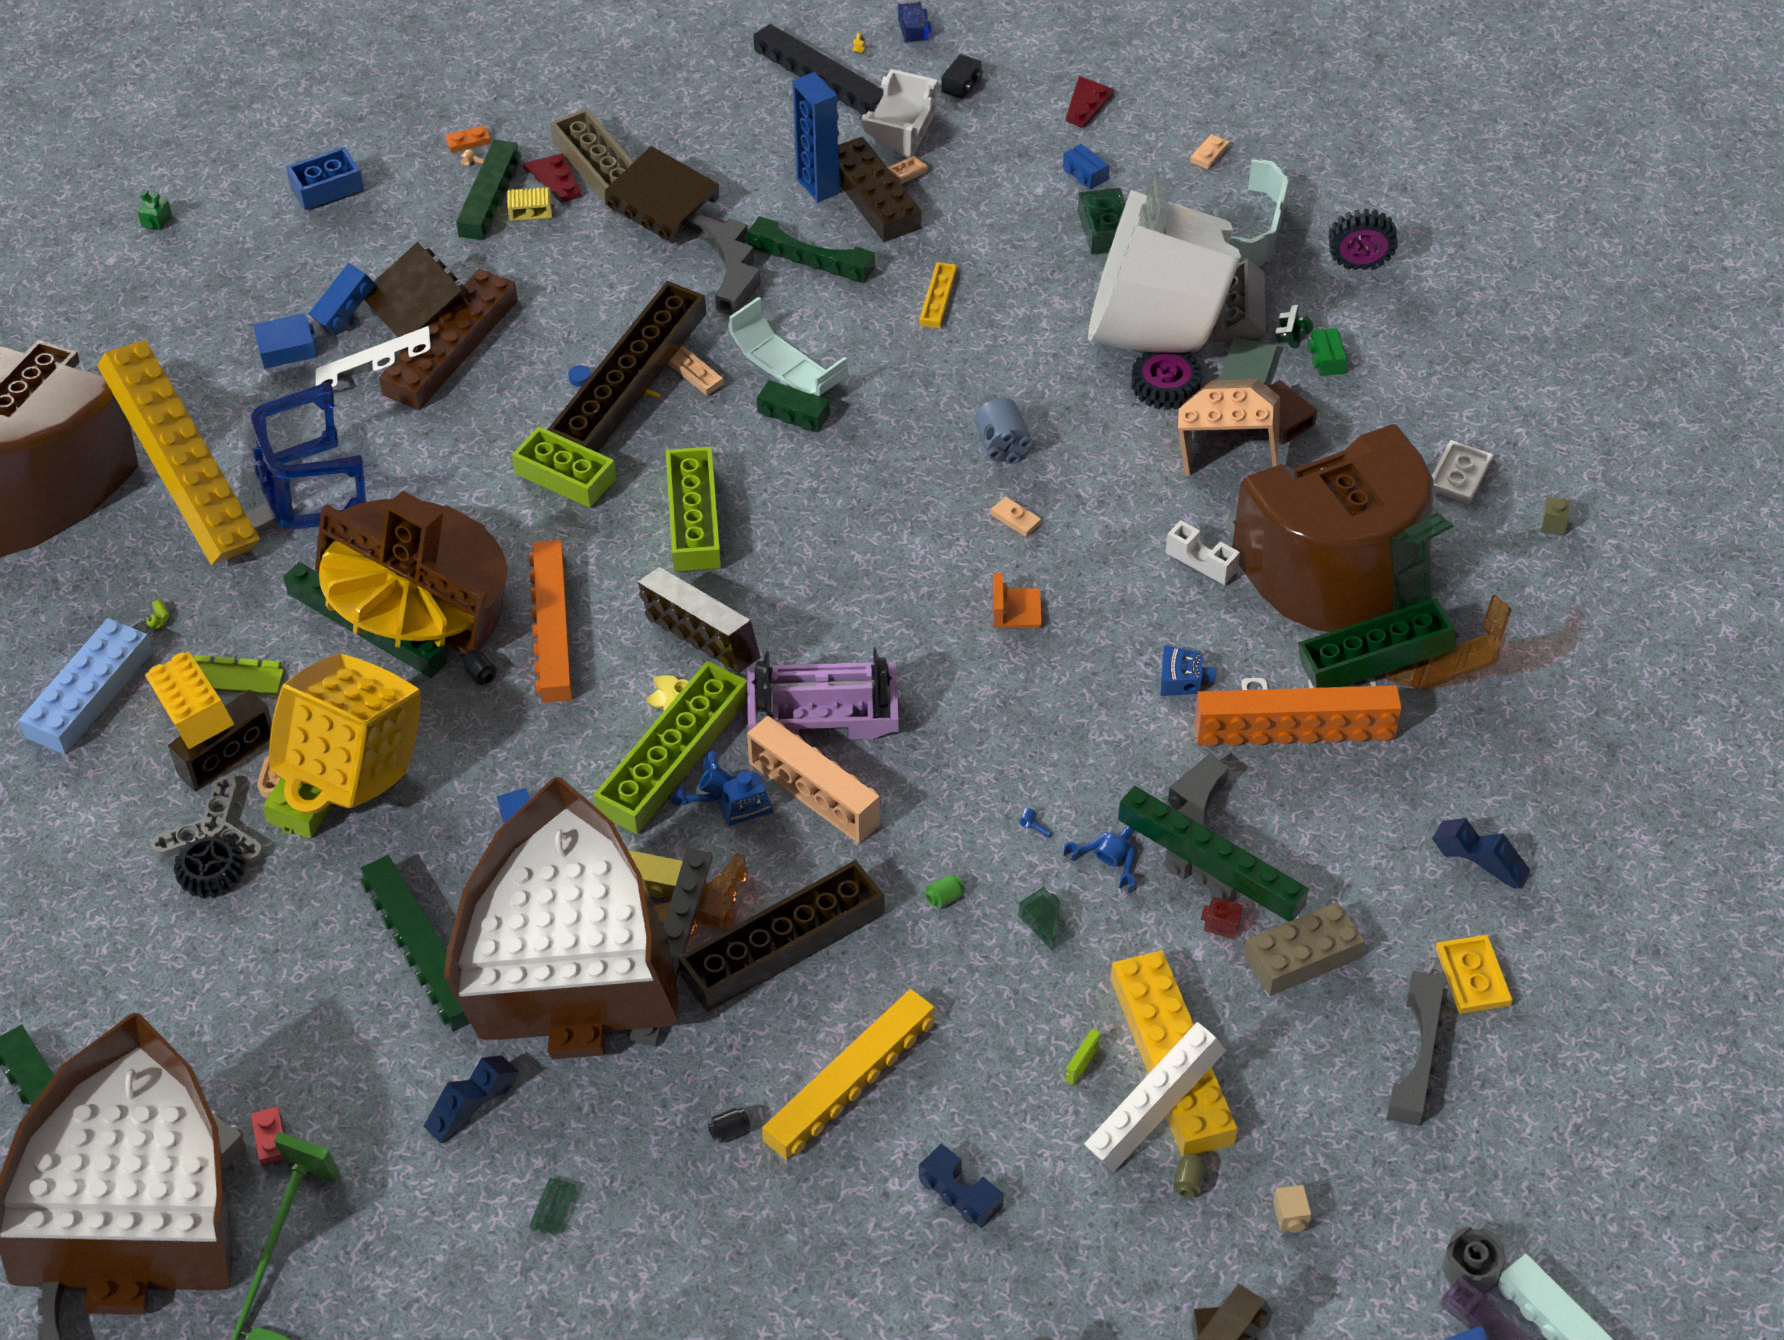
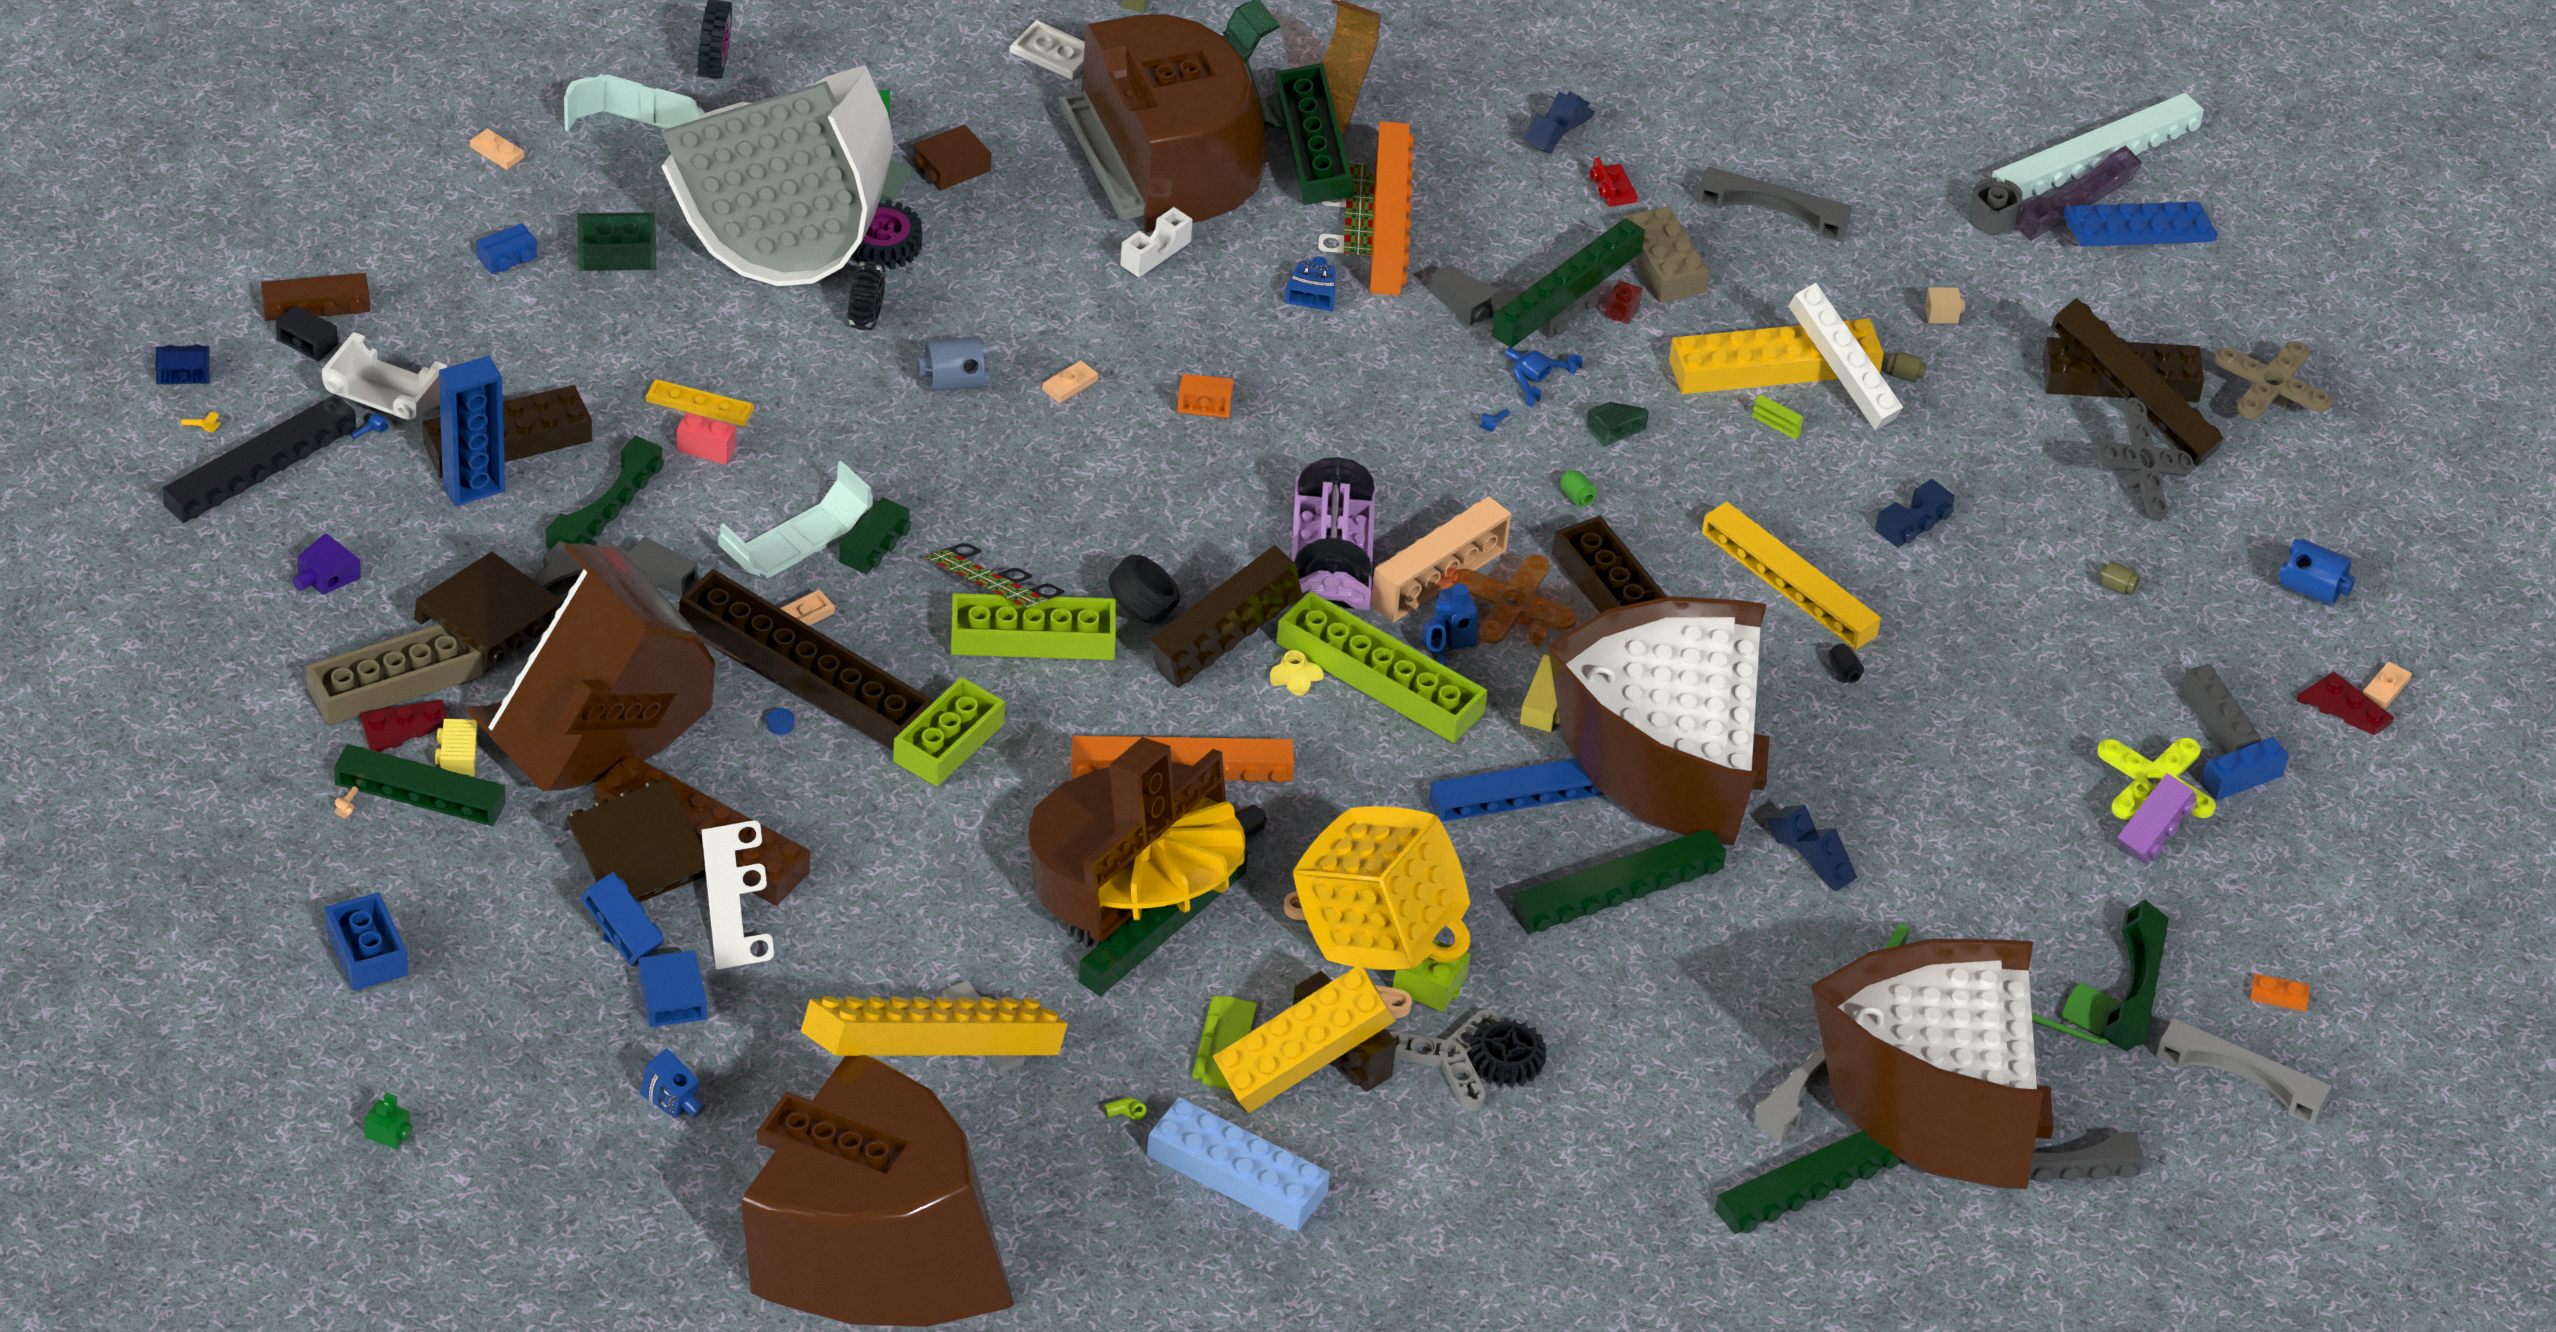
camera: 90 degrees left, 5 degrees down
clear blue windscreen [251,383,367,529] -> none
orange plate [445,125,491,153] -> none
clear green tile [529,1178,577,1236] -> none
dark red wing [1066,76,1114,129] -> none
light nougat windscreen [1178,379,1280,476] -> none
yellow plate [1435,934,1512,1014] -> none
none -> reddish brown brick [261,273,370,321]
none -> dark purple torso [292,533,361,595]
none -> reddish brown piece [466,543,715,791]
none -> blue torso [640,1048,706,1118]
none -> coral brick [677,412,736,465]
none -> black gear [848,260,886,331]
none -> piece [924,543,1065,608]
none -> black tyre [1109,555,1180,624]
none -> clear orange piece [1452,554,1577,644]
none -> red bracket [1590,157,1638,207]

